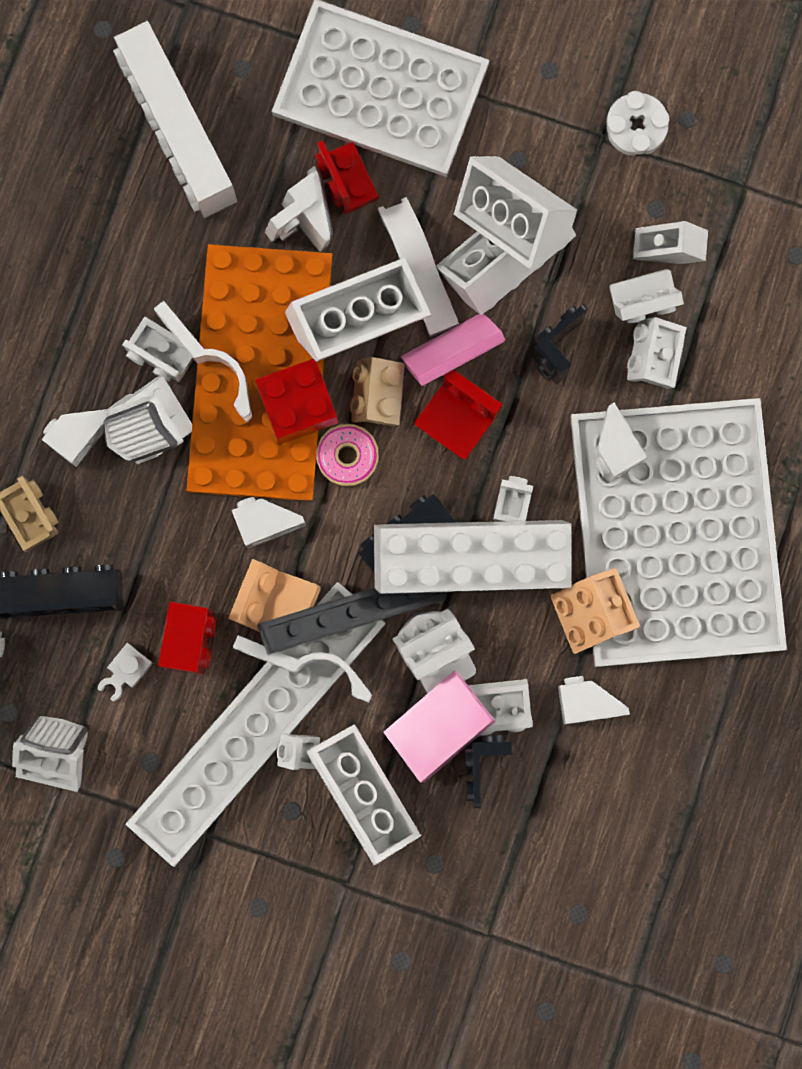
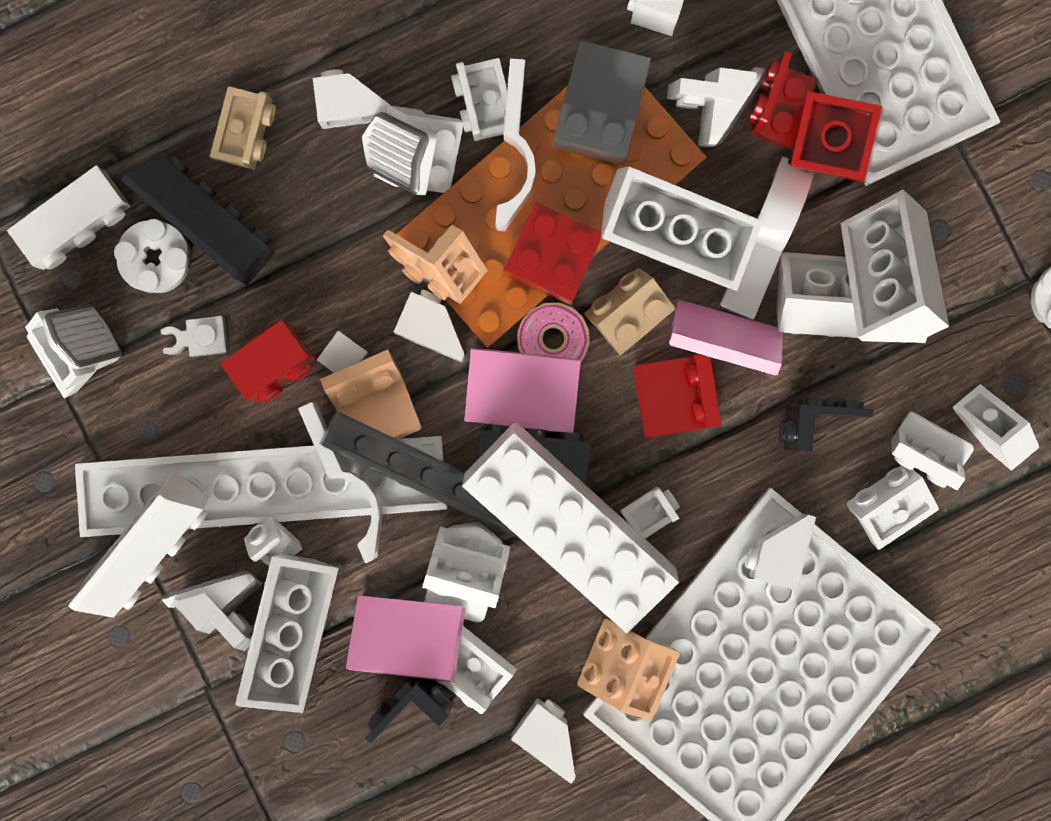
camera: 40 degrees right, 5 degrees up
none -> white slope [68,470,209,618]
none -> white plate [114,219,191,293]
none -> white piece [161,571,262,651]
none -> white tile [317,331,368,373]
none -> light nougat bracket [383,225,488,304]
none -> bright pink tile [464,347,581,433]
none -> dark grey slope [553,40,651,166]
none -> red brick [791,91,884,183]

